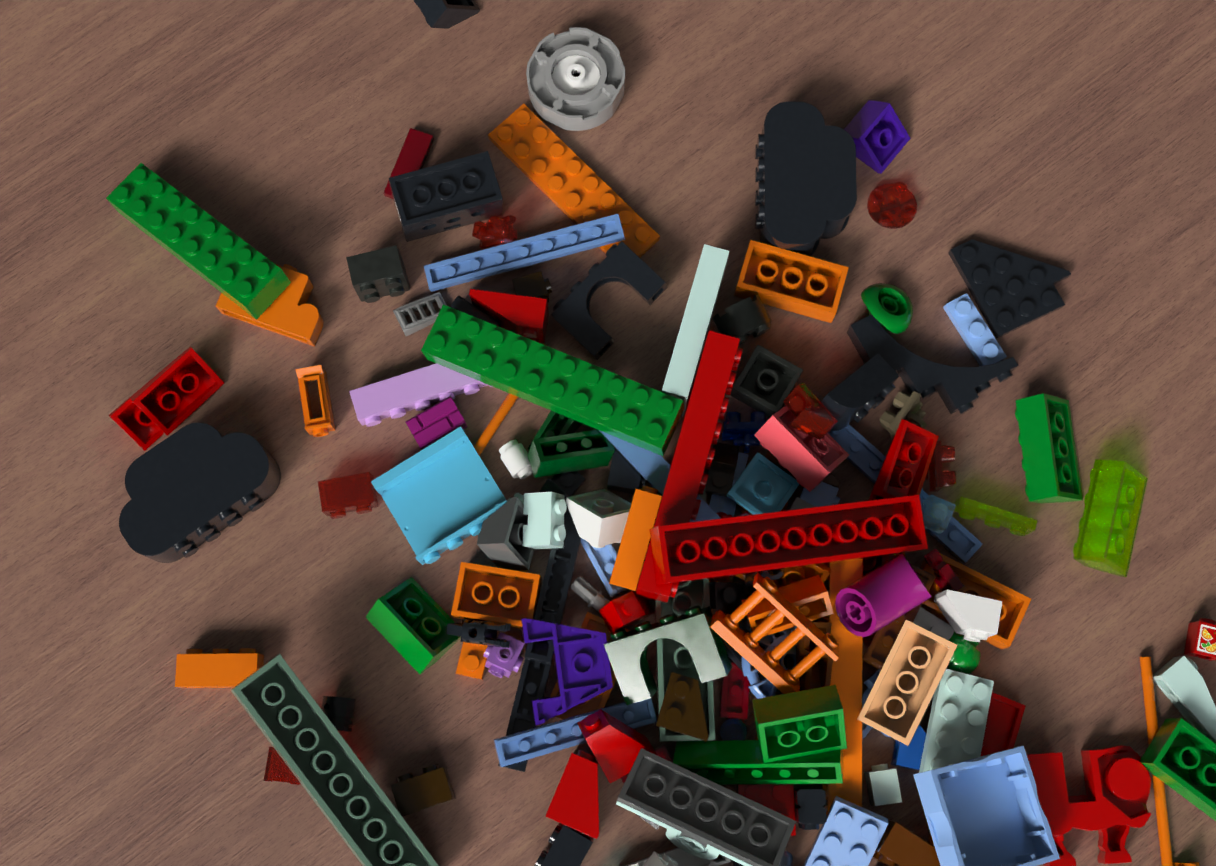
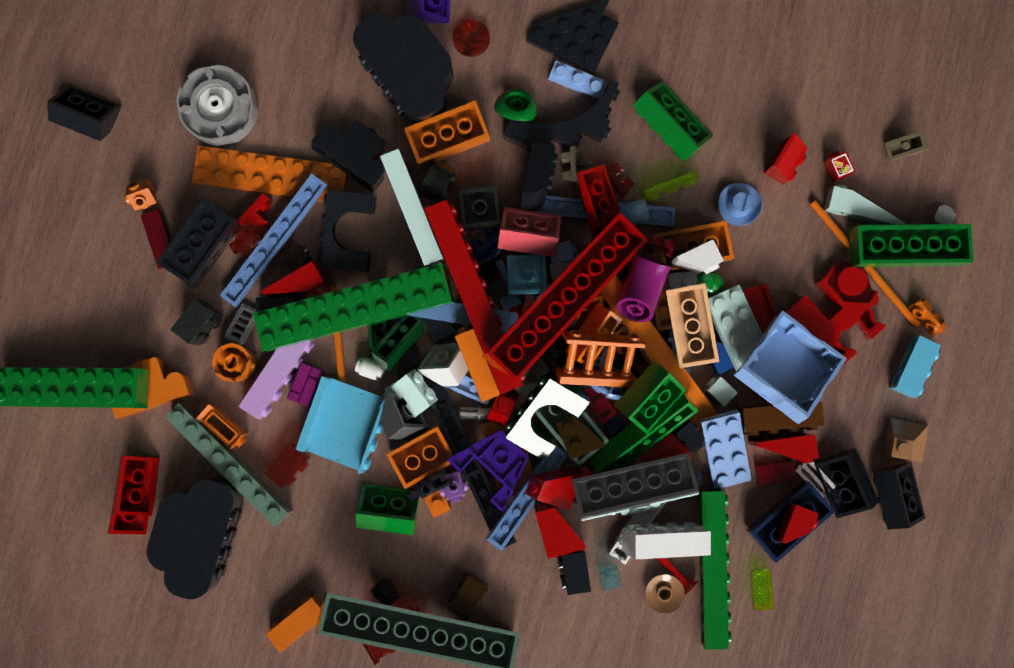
camera: 35 degrees left, 10 degrees up
clear red slope [783,382,838,440] -> none
clear neon green slope [1073,459,1148,577] -> none
none -> orange brick [124,178,157,211]
none -> sand green brick [165,403,293,527]
none -> orange brick [212,343,256,382]
none -> red slope [237,193,272,227]
none -> black brick [311,120,385,193]
none -> medium blue hat [719,183,763,226]
none -> red slope [764,132,808,185]

